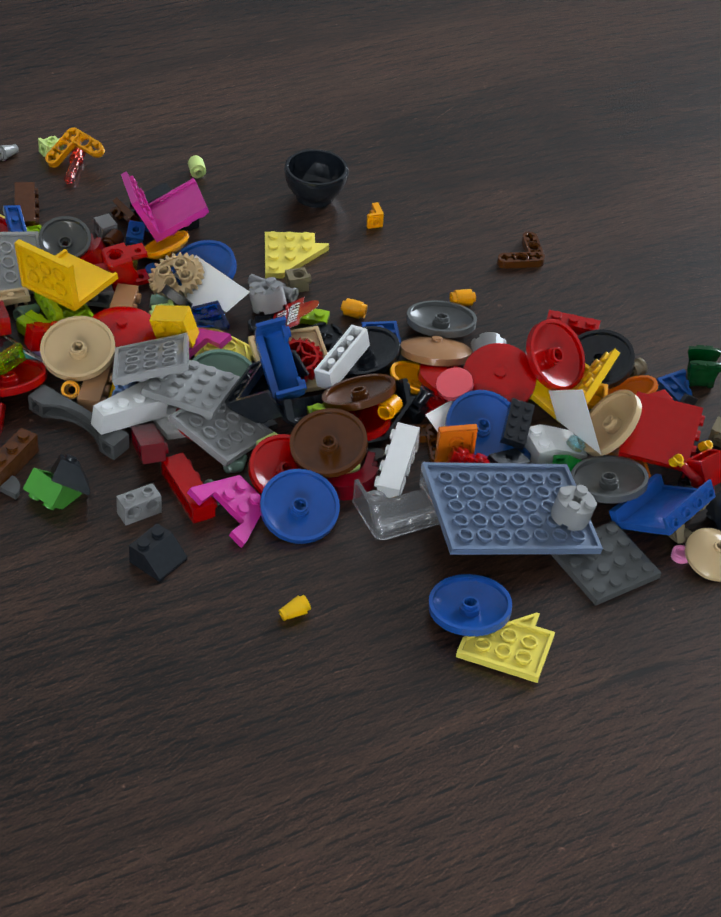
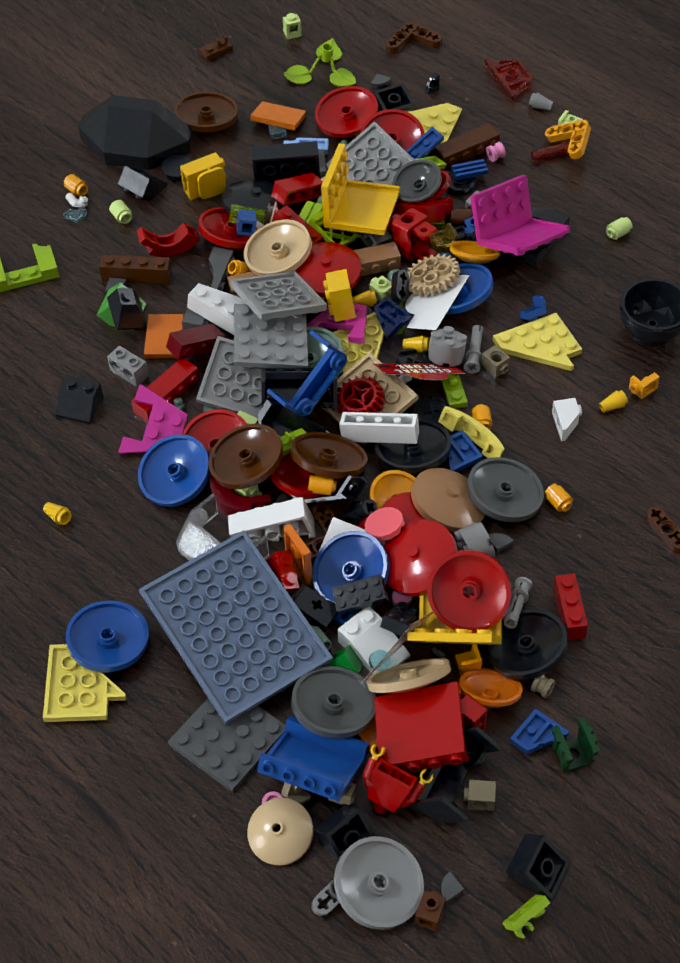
camera: 75 degrees right, 10 degrees up
light grey brick [551,485,597,531] -> none
none -> orange tile [144,314,184,359]
none -> blue brick [236,209,257,236]
none -> black piece [380,602,419,636]
none -> yellow cone [403,336,430,353]
none -> light yellow slope [438,406,505,458]
none -> blue tile [452,159,488,180]
none -> bright pink wheel [486,142,506,162]
none -> blue bracket [519,295,547,322]
none -> white slope [552,398,582,441]
none -> yellow cone [599,390,628,413]

